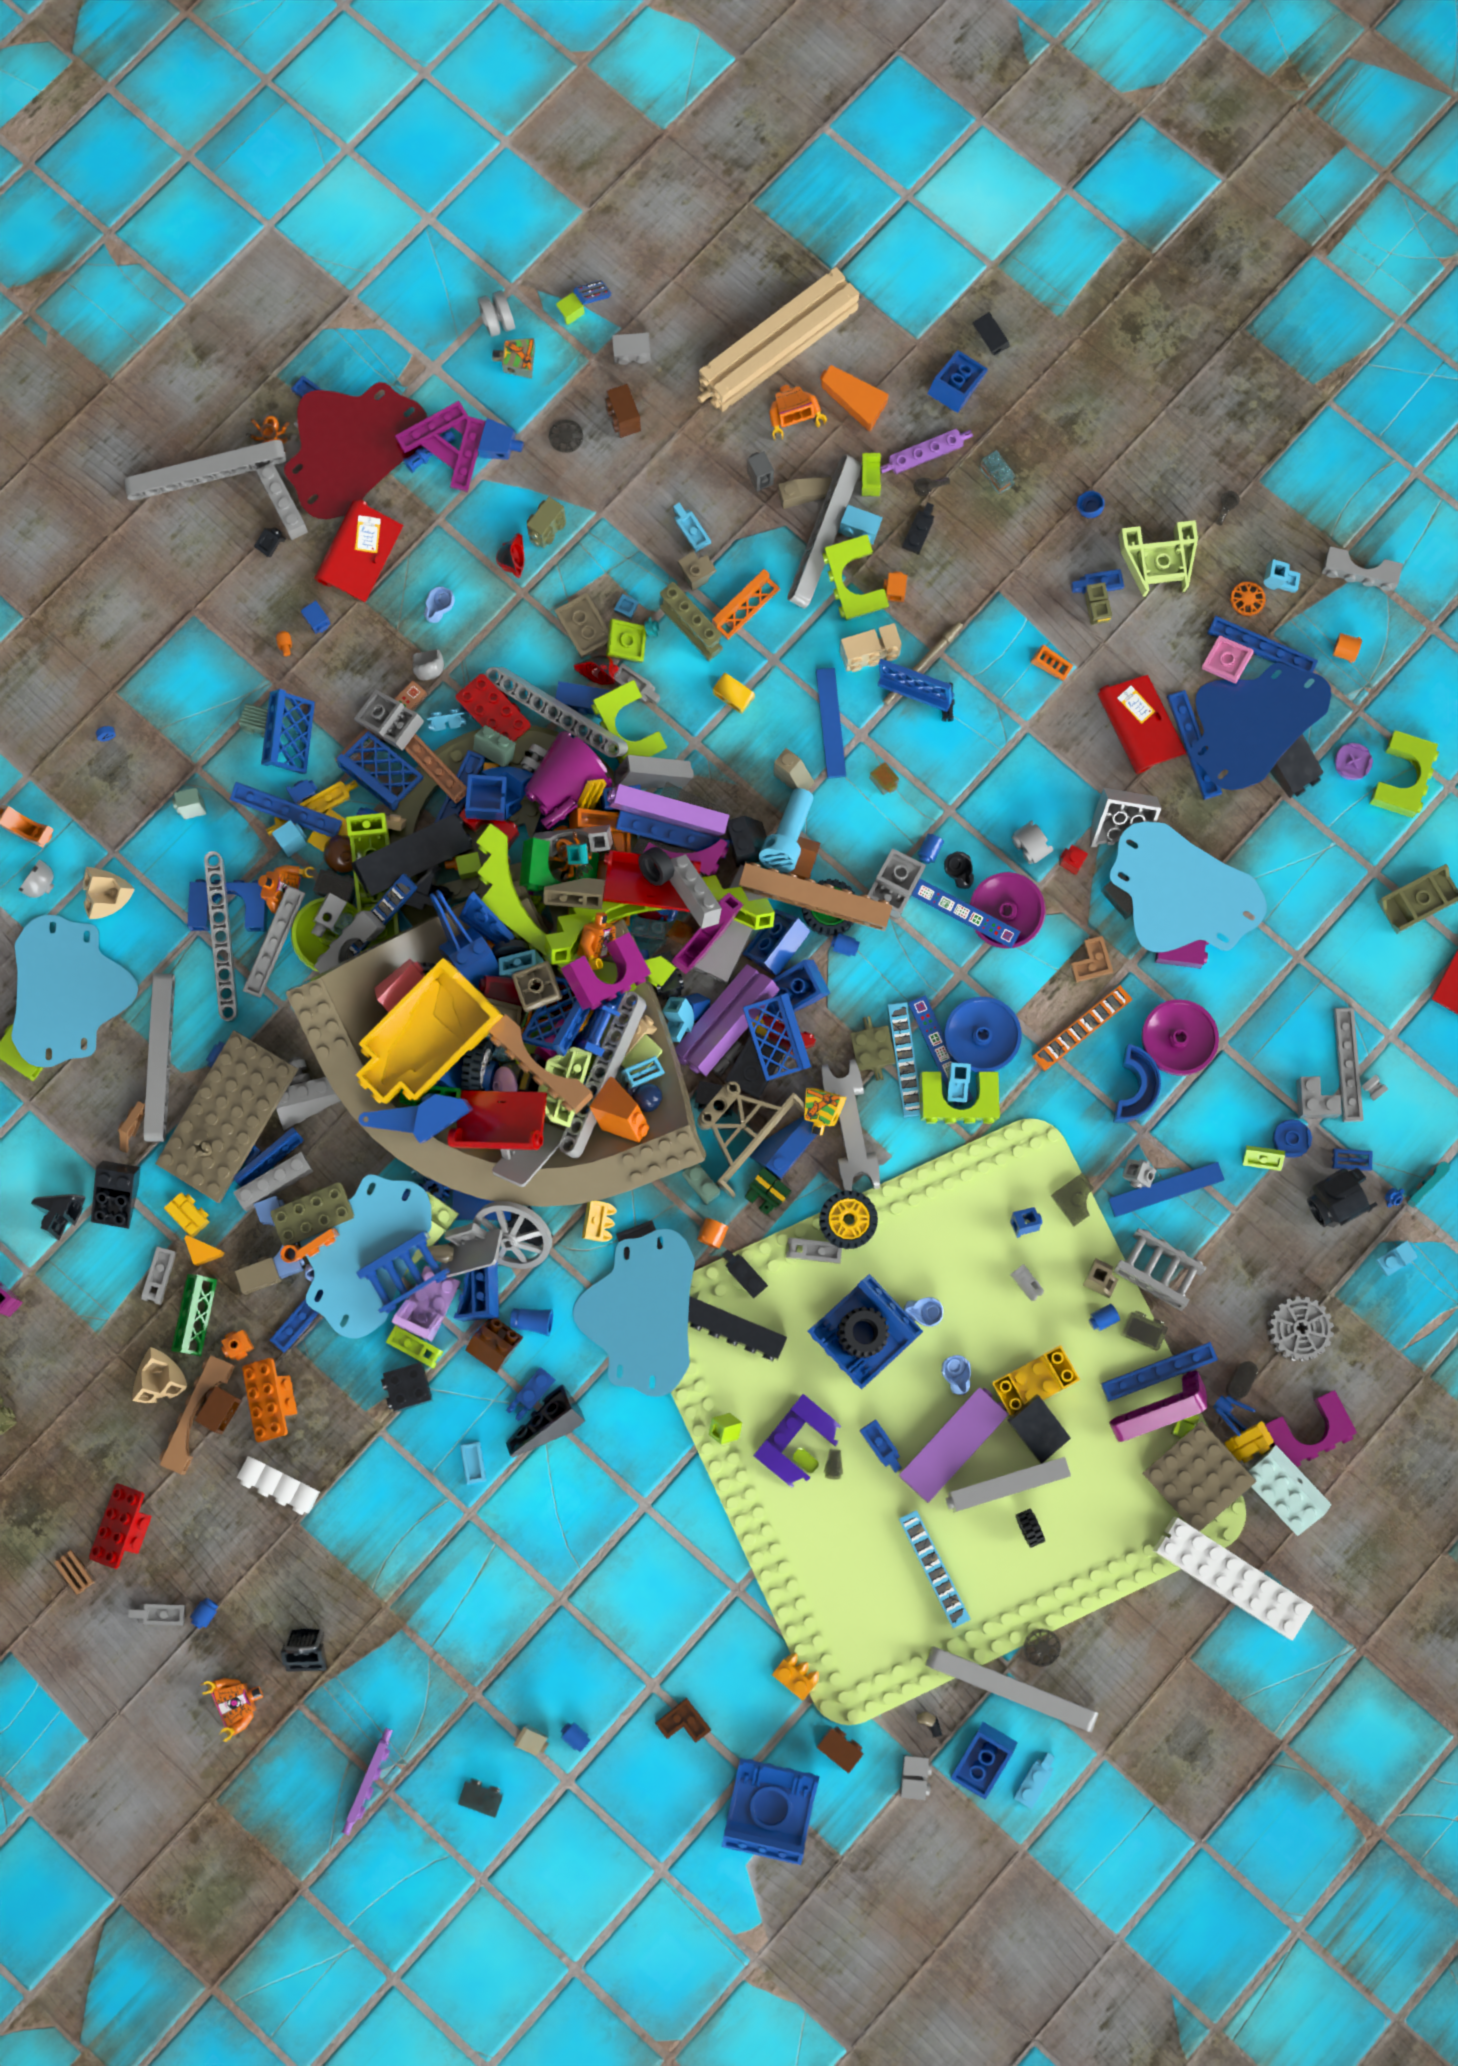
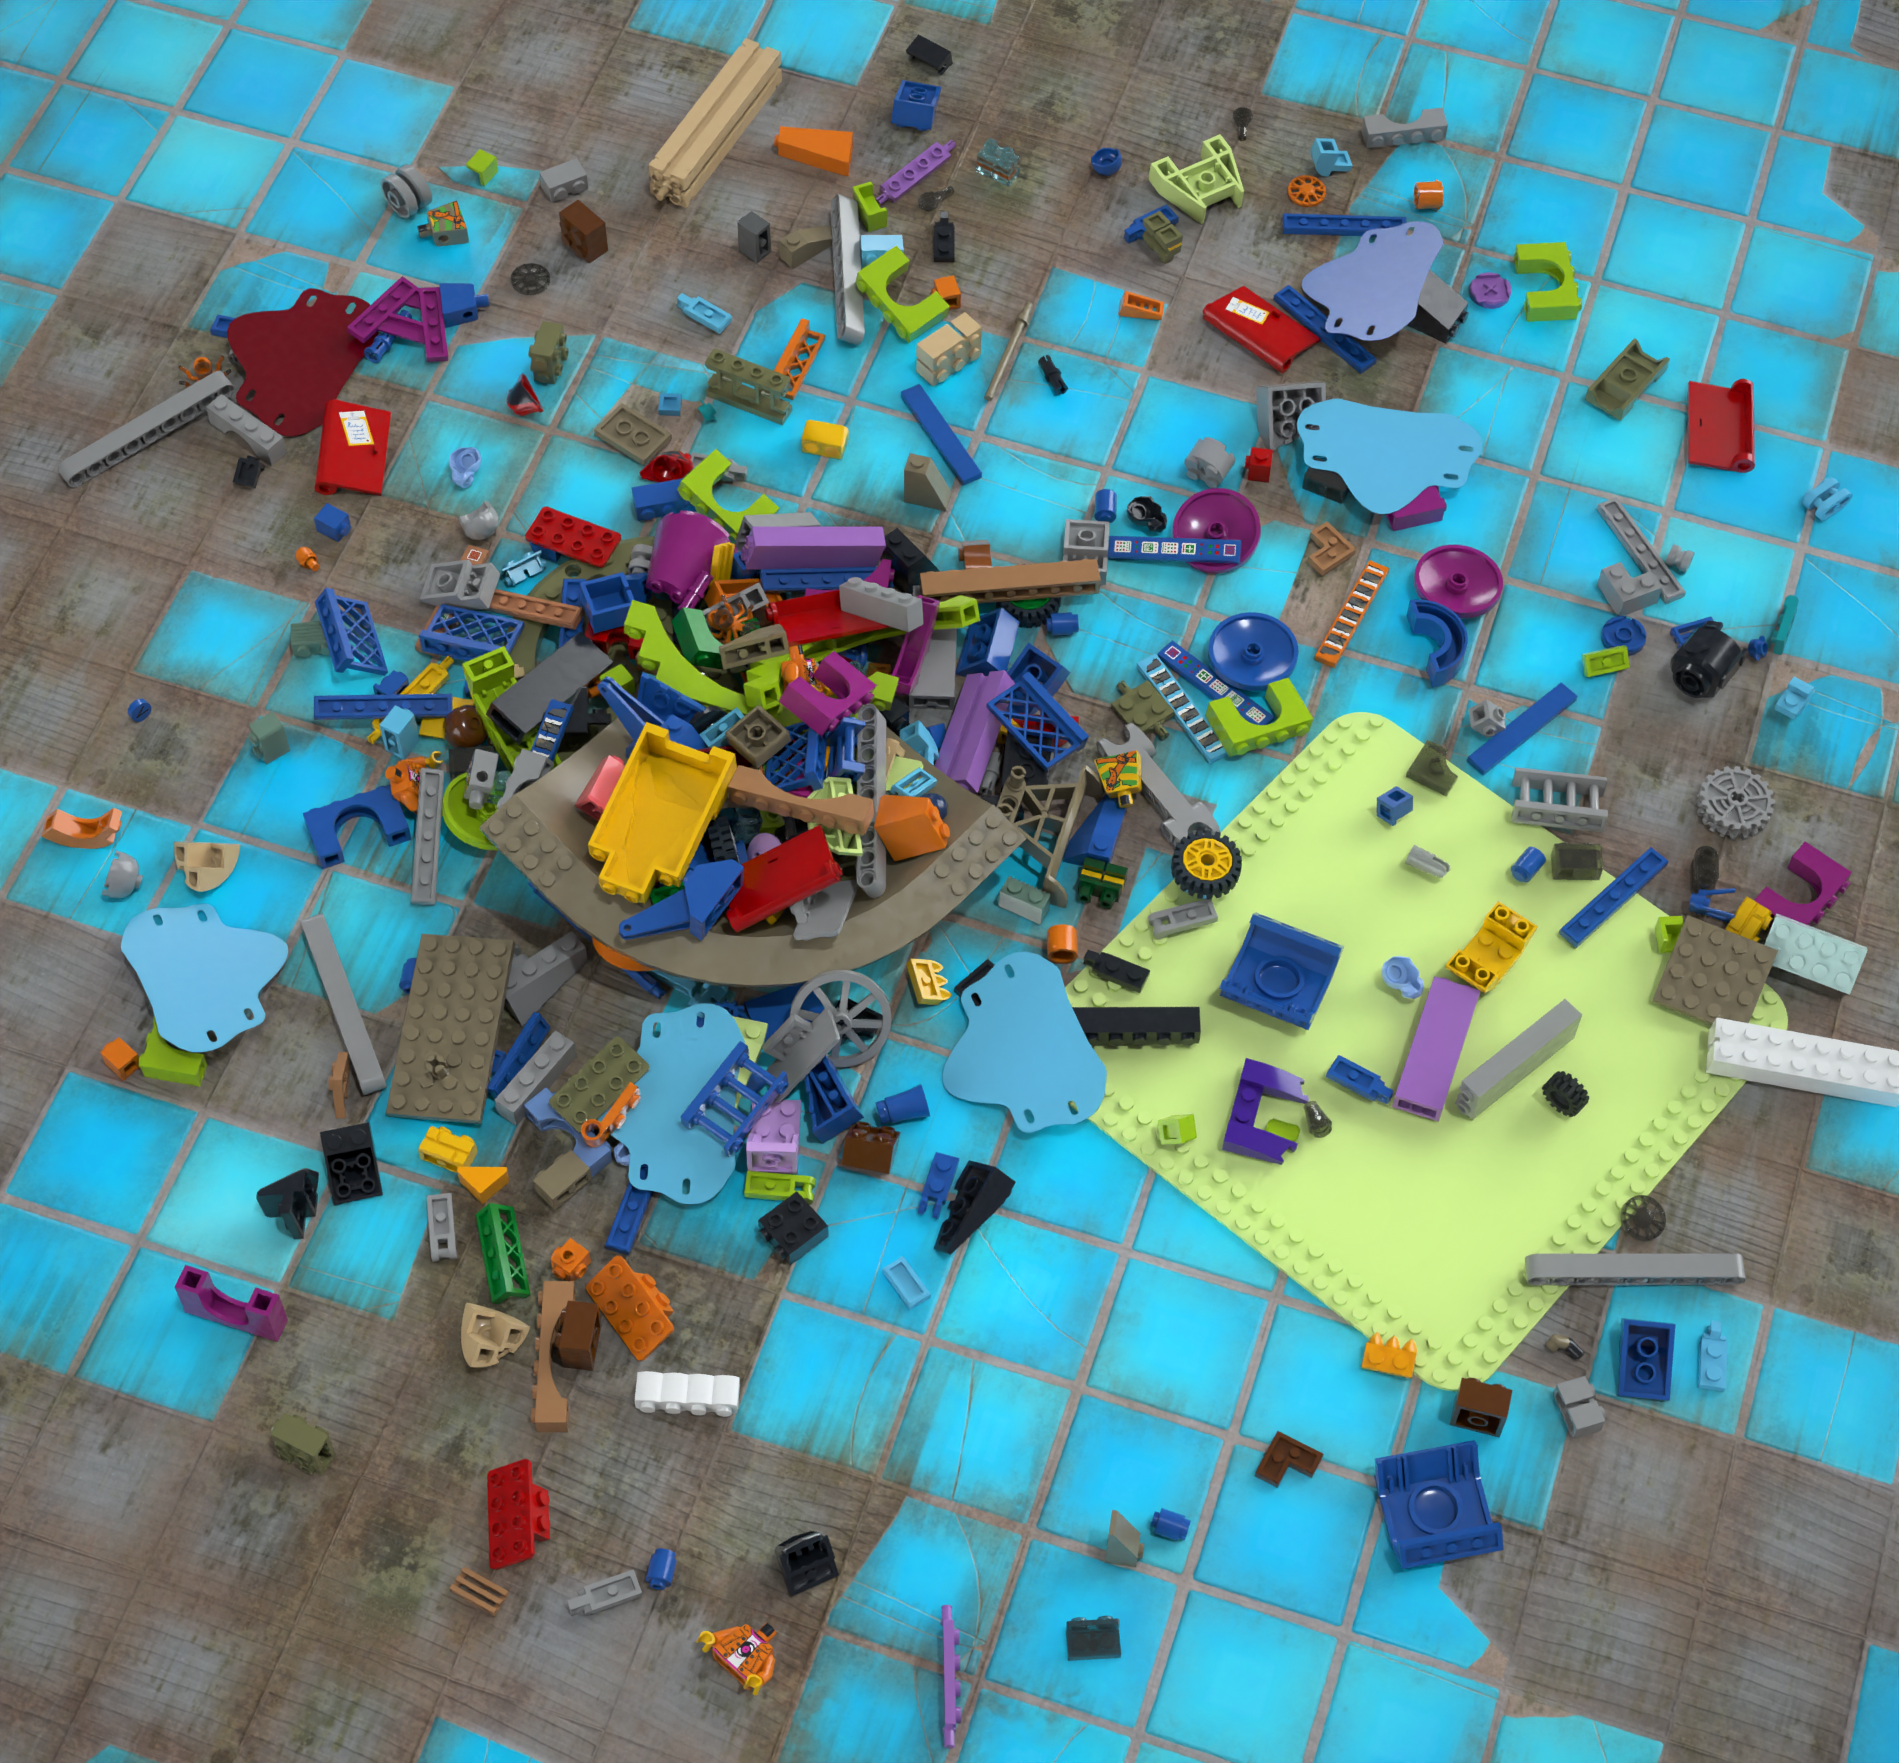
camera: 25 degrees left, 20 degrees down
light grey beam [204,851,238,1022] -> none
dark tan cone [423,1244,454,1264] -> none
sand green brick [473,726,515,767] -> none
light grey beam [485,667,628,757] -> none
teal brick [566,843,589,865] -> none
tile [573,280,612,305] -> none
lime tile [606,619,646,663] -> none
black tyre [638,847,674,886] -> none
dark tan brick [678,552,716,591] -> none
medium azure piece [759,788,814,873] -> none
orange torso [769,385,827,441] -> none
black tyre [837,1307,889,1358] -> none
clear orange brick [869,762,899,795] -> none
blue fence [878,659,954,712] -> none
tile [899,1510,971,1628] -> none
light blue hair [903,1297,943,1327] -> none
medium azure brick [947,1063,971,1102] -> none
black tile [1007,1394,1071,1464] -> none
dark tan brick [1083,1258,1118,1298] -> none
beam [1109,1370,1207,1442] -> none
bright pink plate [1202,635,1253,684] -> none

